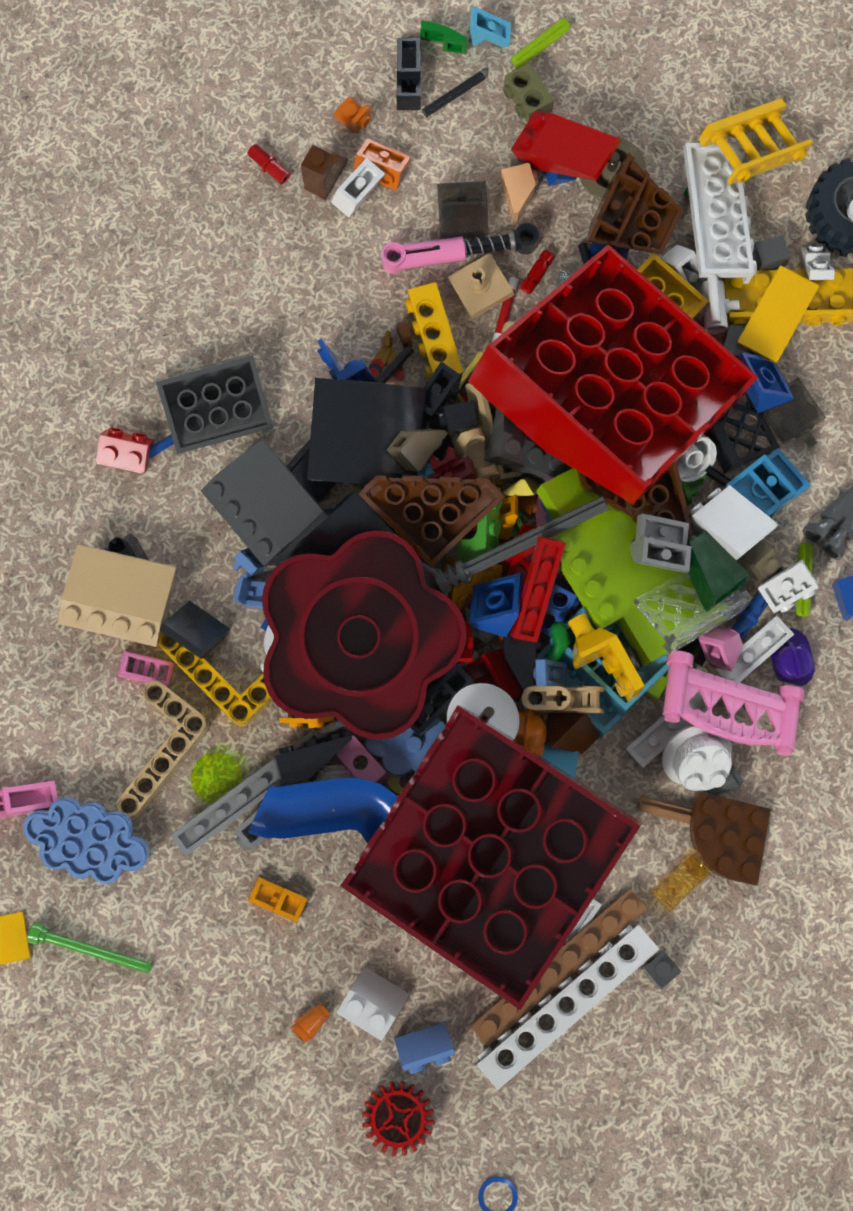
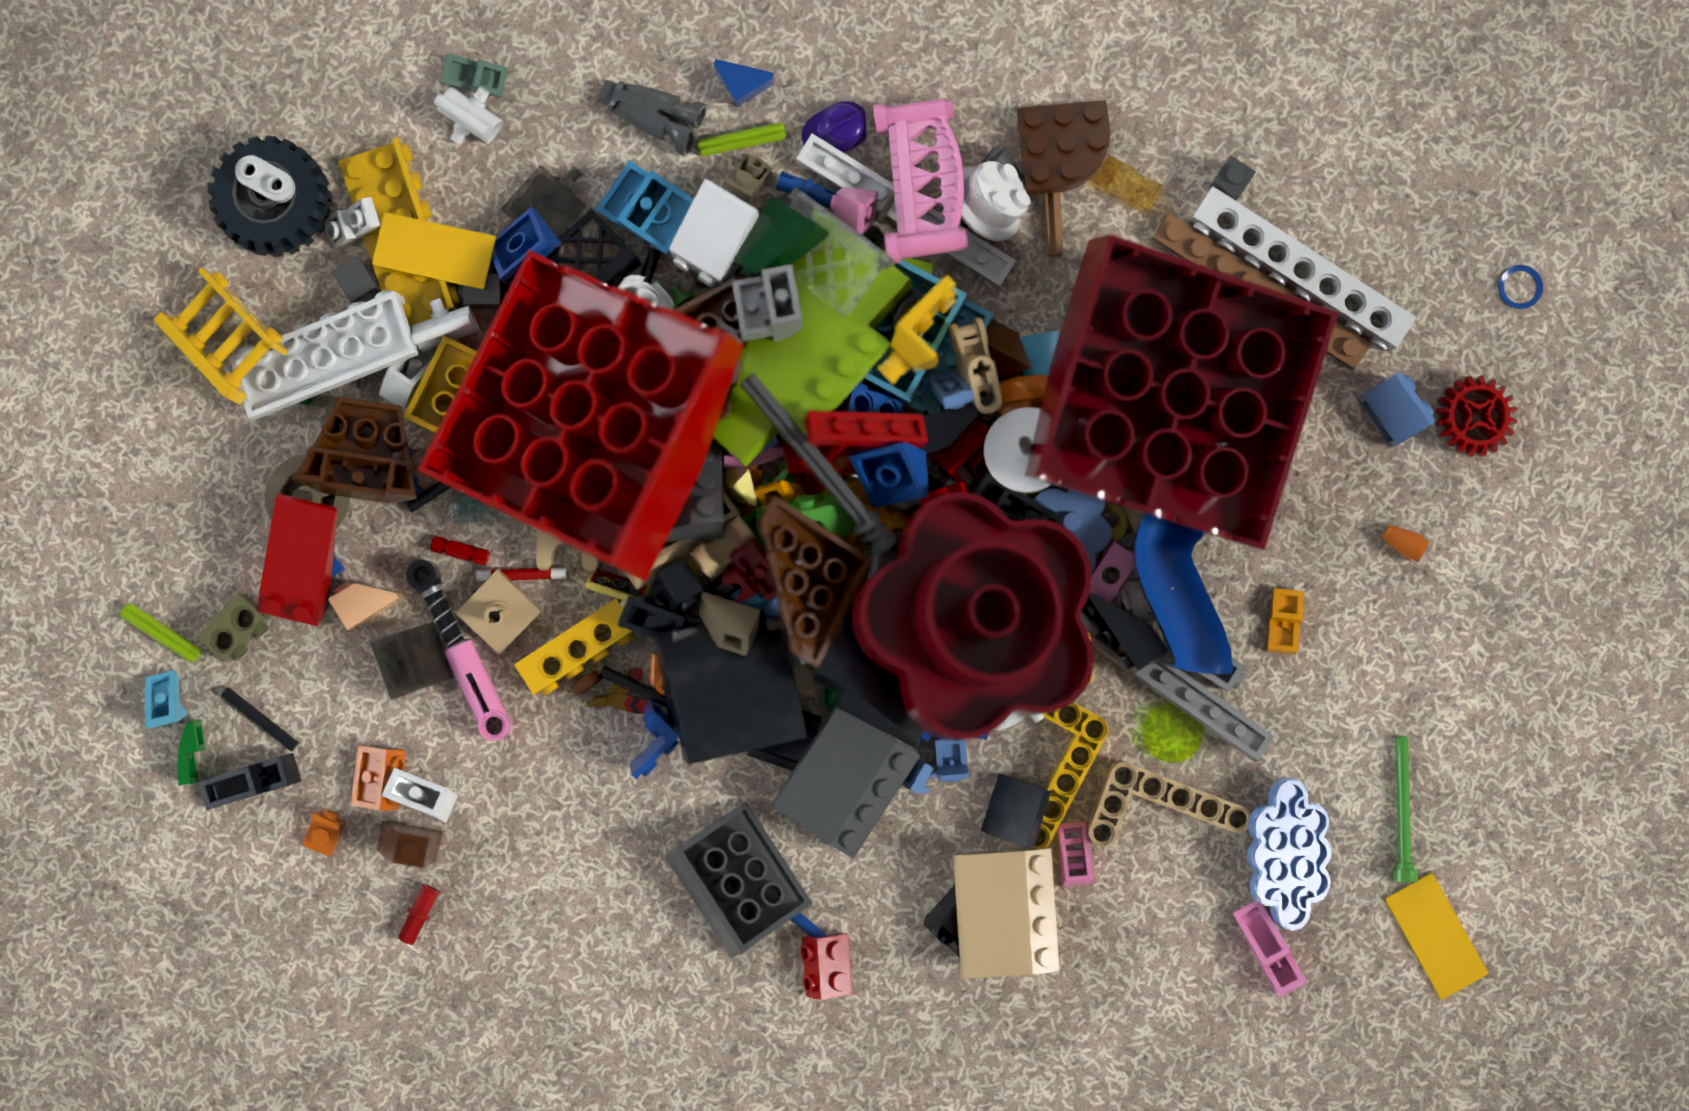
camera: 105 degrees left, 10 degrees up
white slope [336,967,410,1041] -> none
green arm [547,621,570,662] -> none
white bracket [758,560,819,613] -> none

